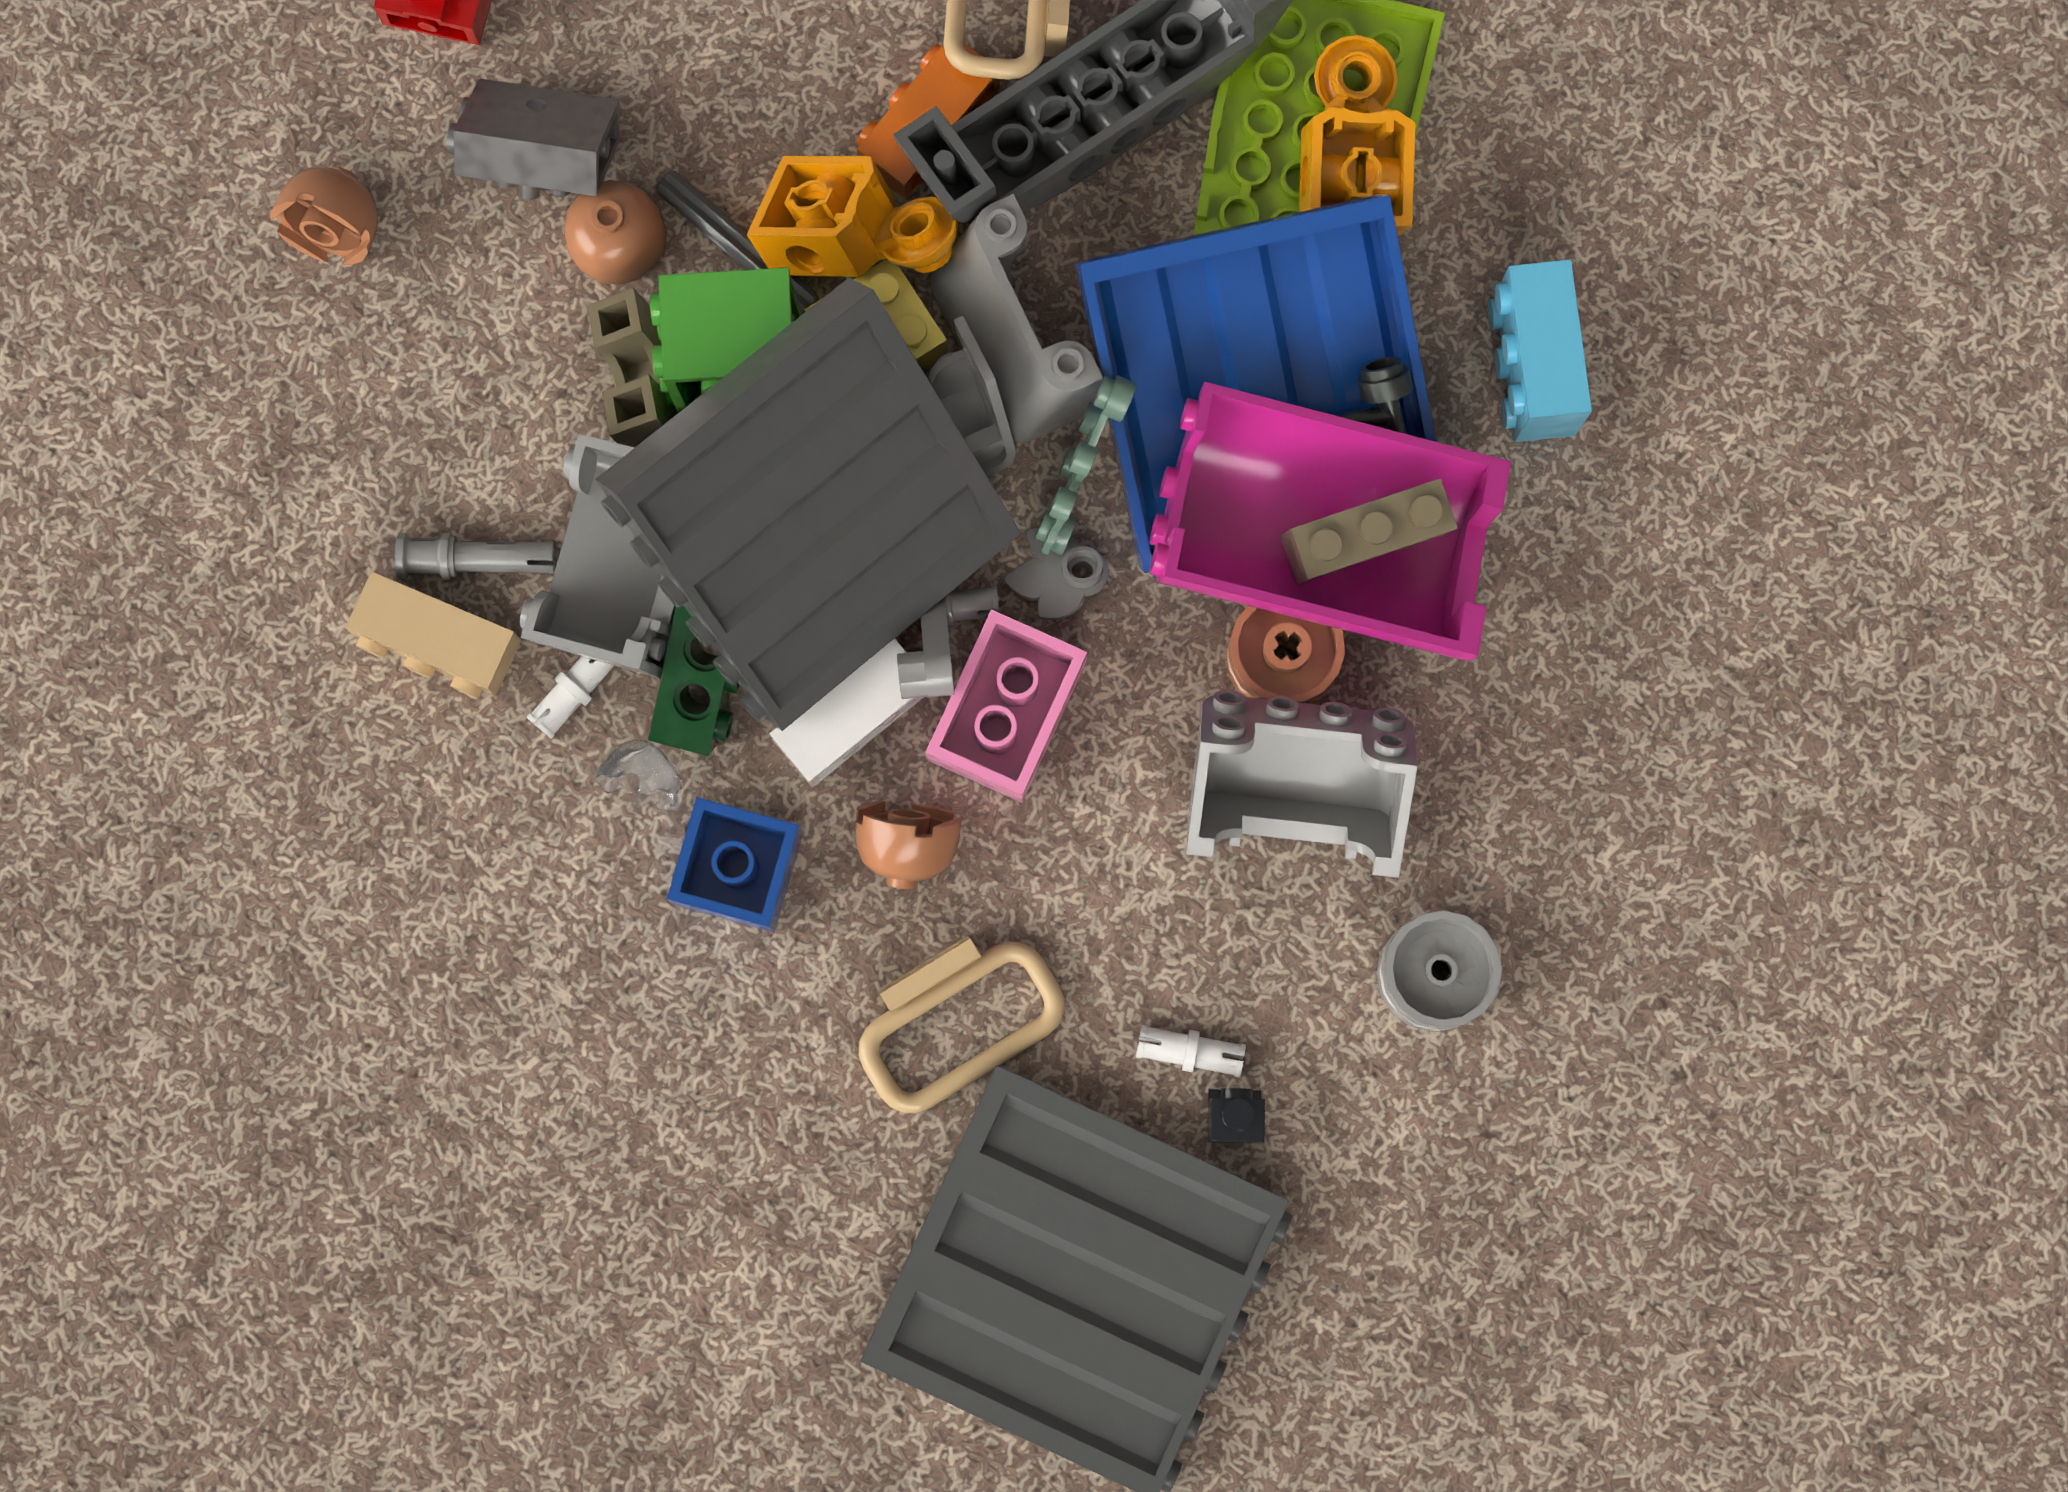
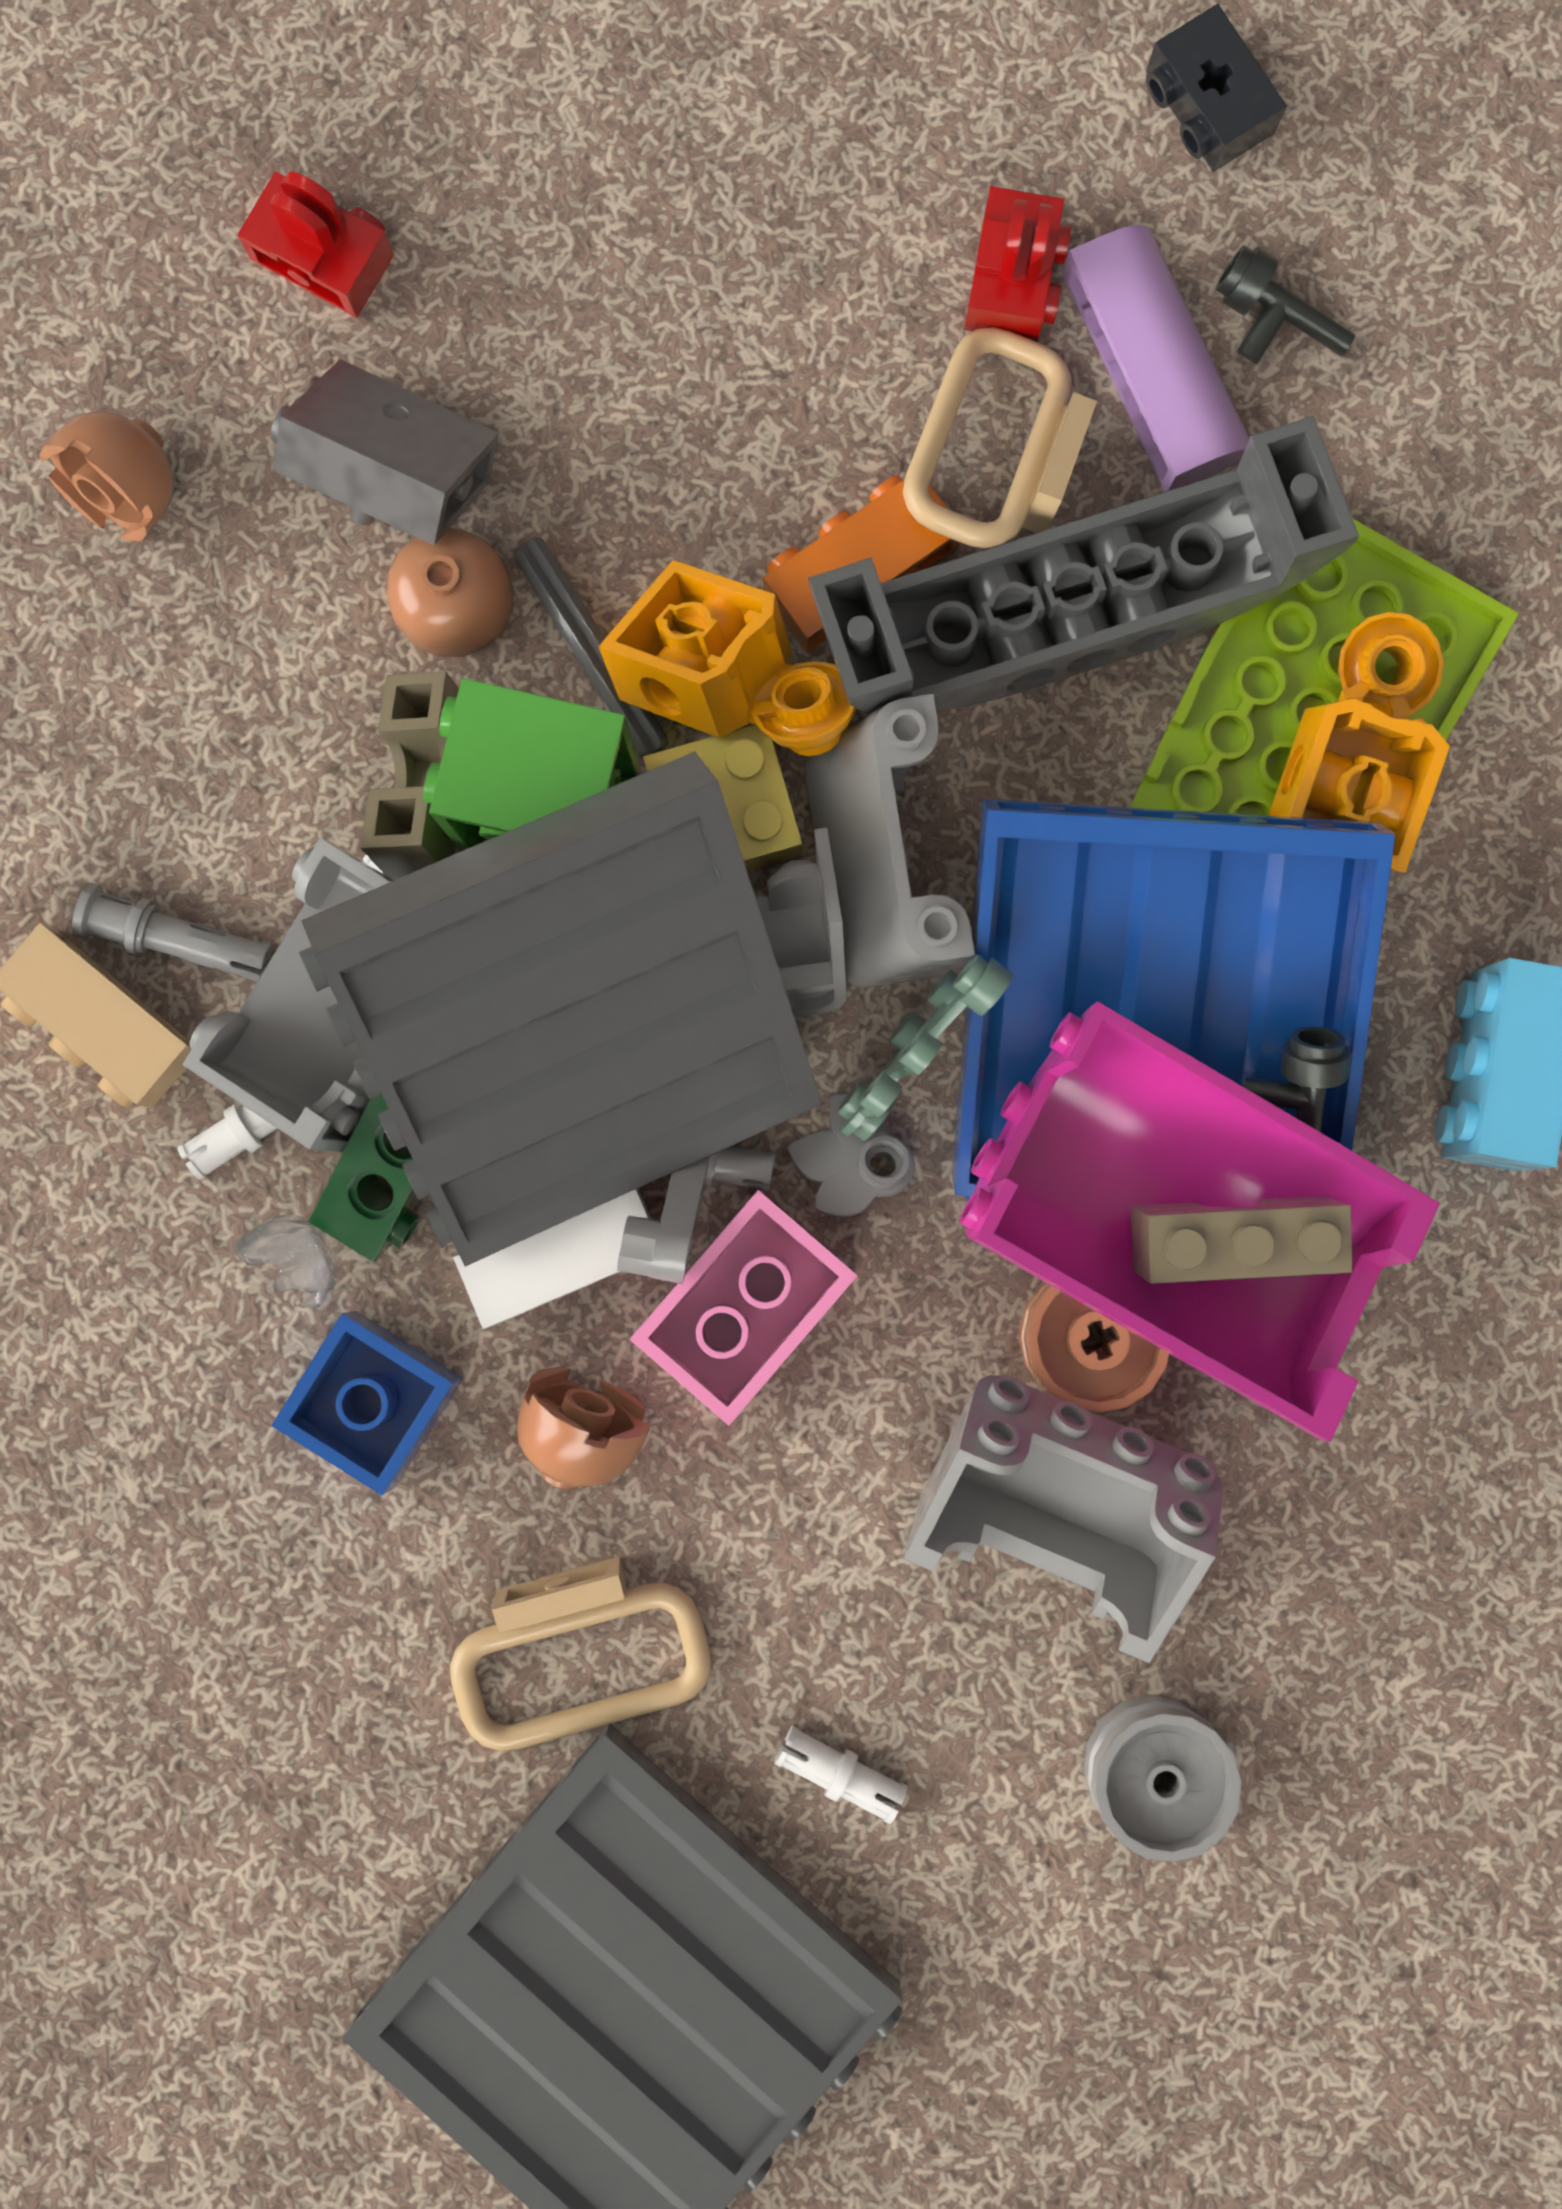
camera: 15 degrees right, 5 degrees up
black brick [1207,1088,1265,1144] -> none

